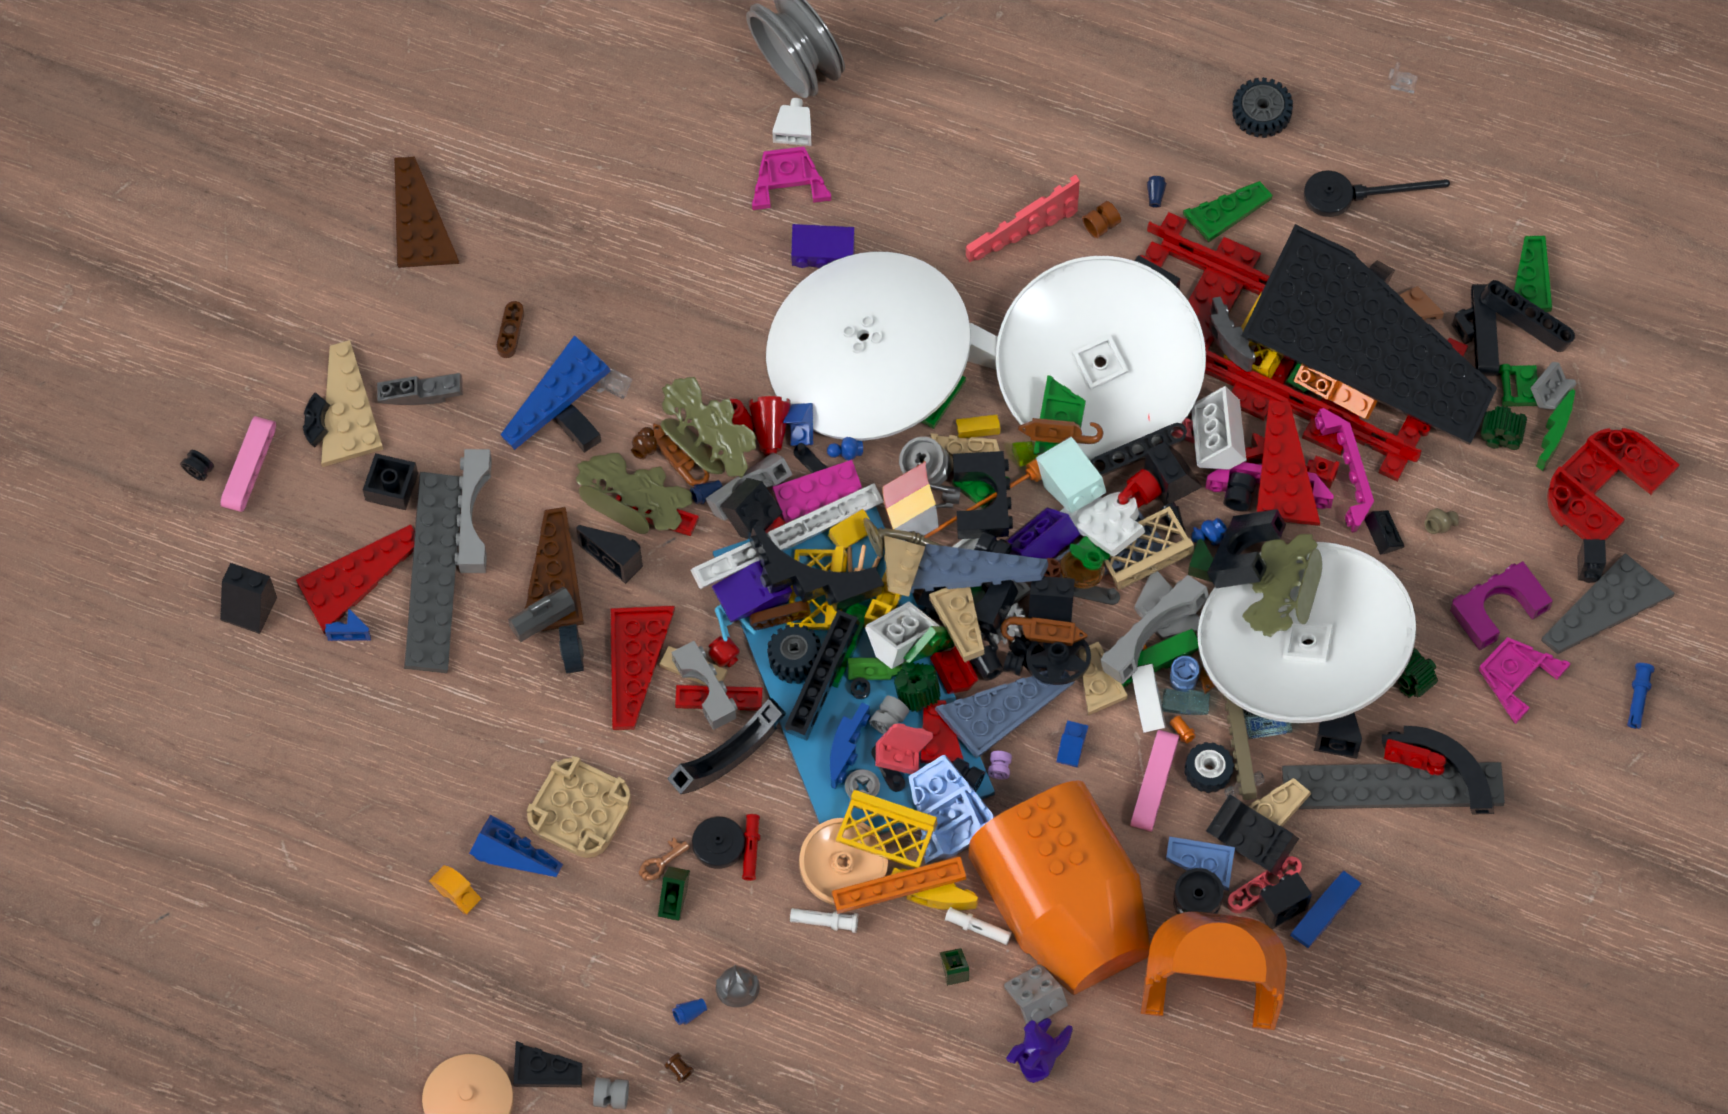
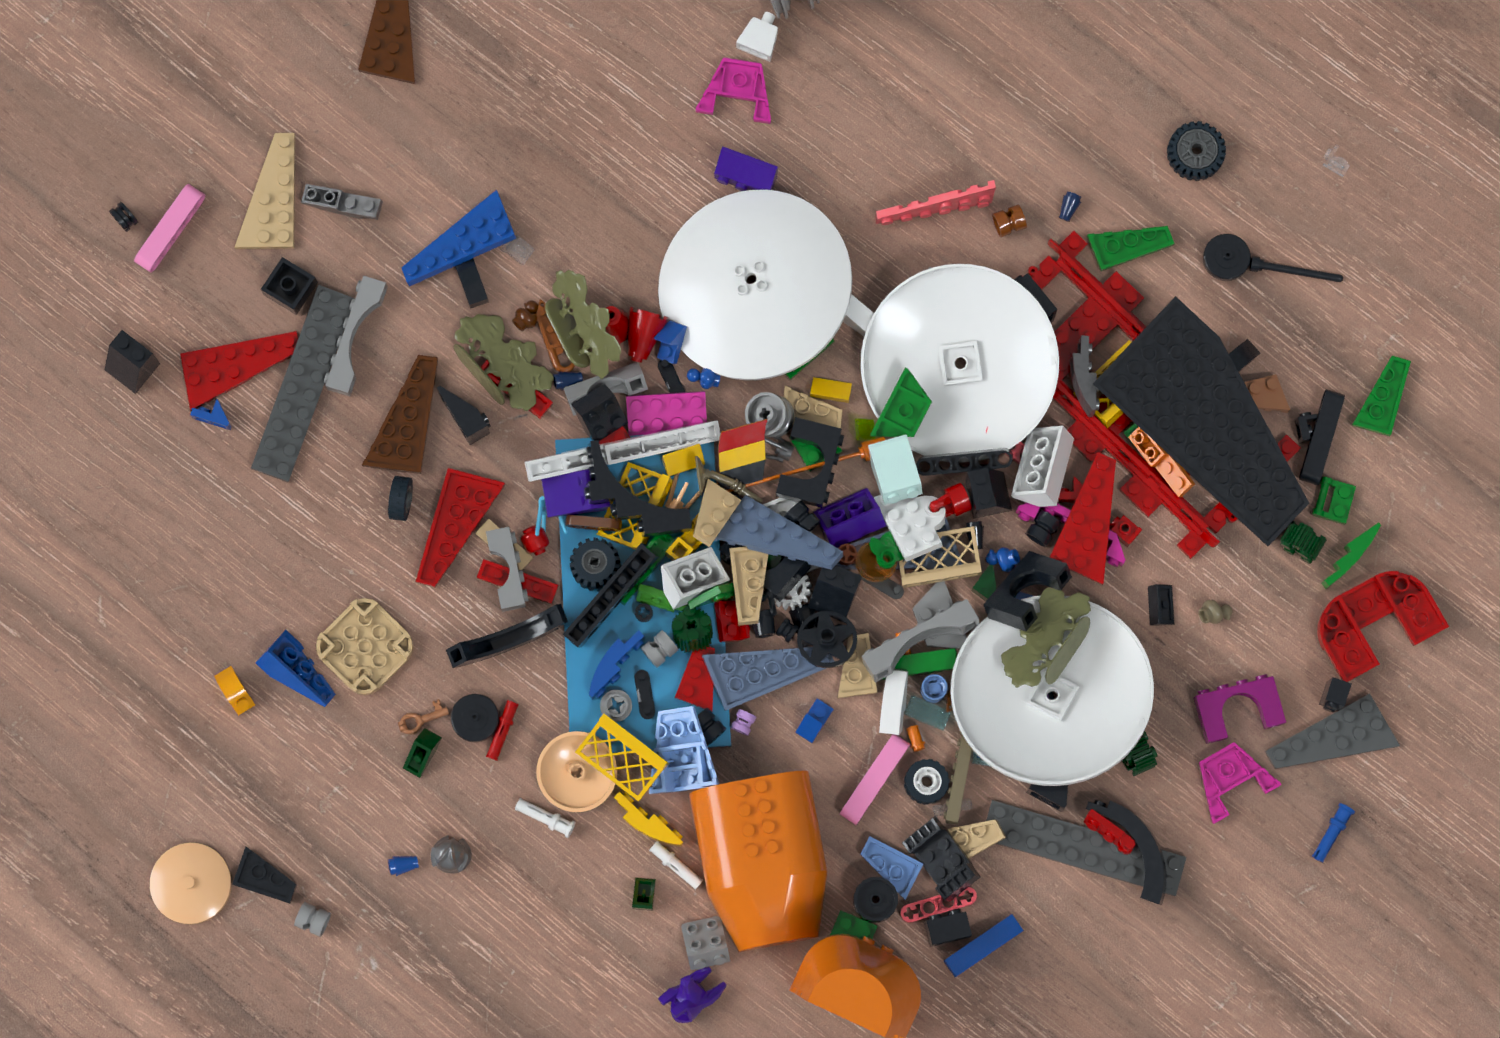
camera: 15 degrees right, 15 degrees up
black tile [303,392,331,447] -> none
reddish brown beam [496,301,524,358] -> none
dark grey piece [508,587,575,643] -> none
reddish brown bush [664,1053,694,1083] -> none
orange plate [832,857,967,914] -> none
coral bracket [876,723,933,774] -> none
dark orange plate [1000,616,1088,646] -> none
dark orange plate [1018,418,1104,444] -> none
dark pink slope [1315,408,1374,533] -> none
black beam [1480,280,1575,352] -> none
light grey bracket [1531,362,1577,409] -> none

